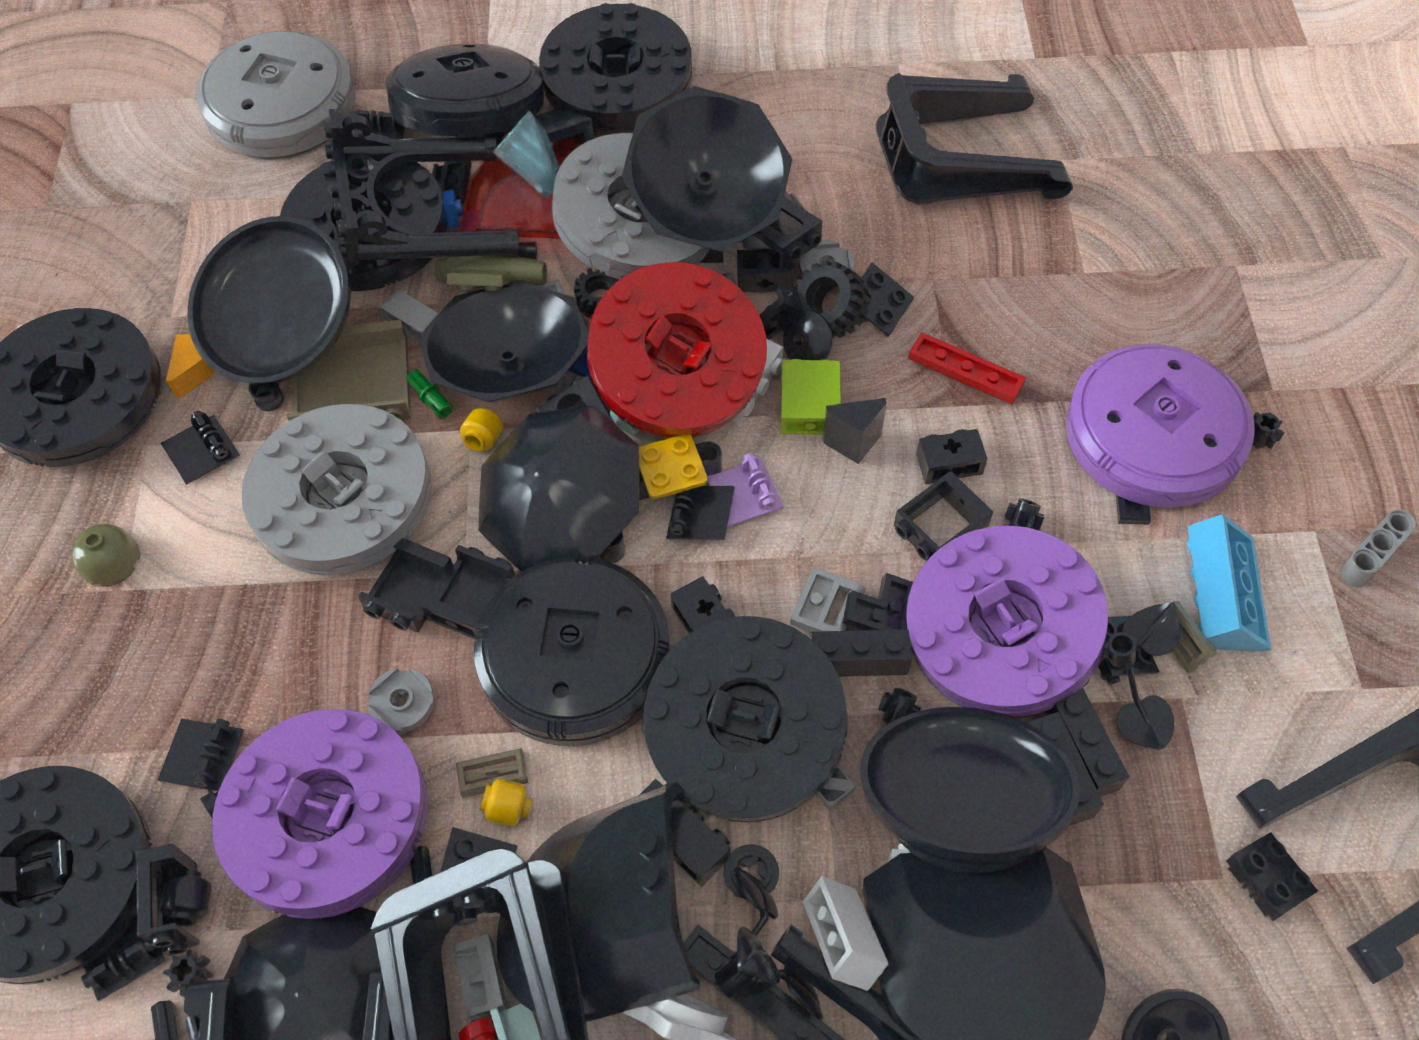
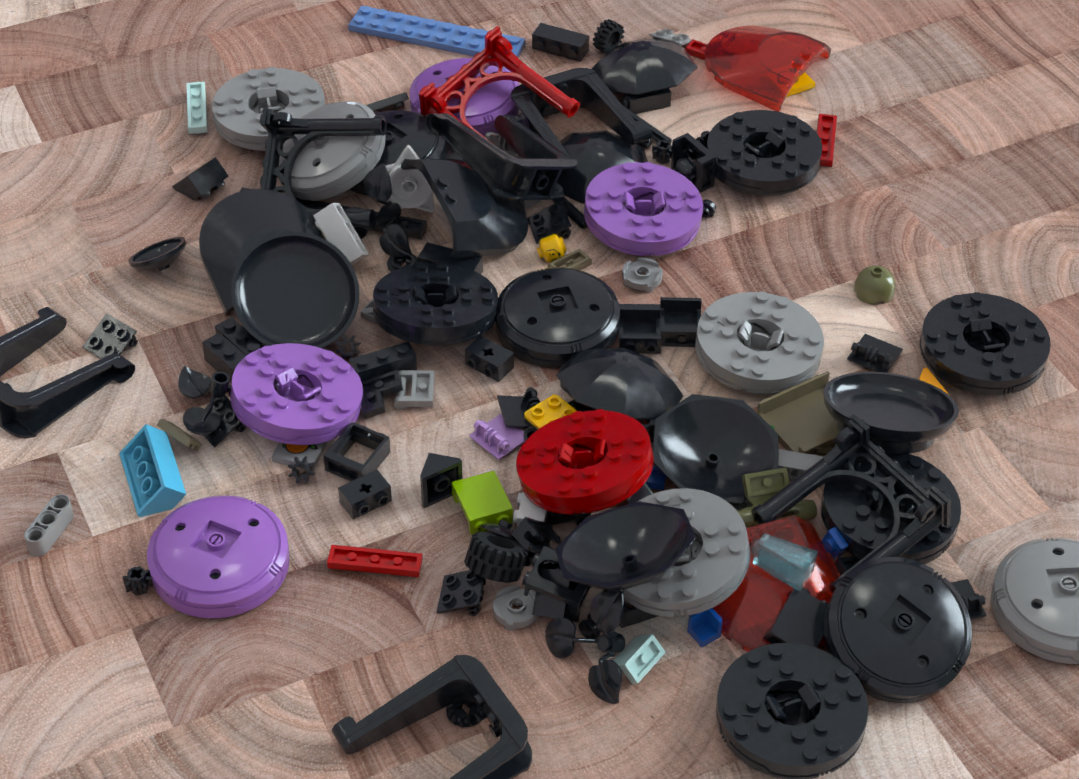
camera: 155 degrees right, 15 degrees down
black hinge [158,718,244,792] -> none

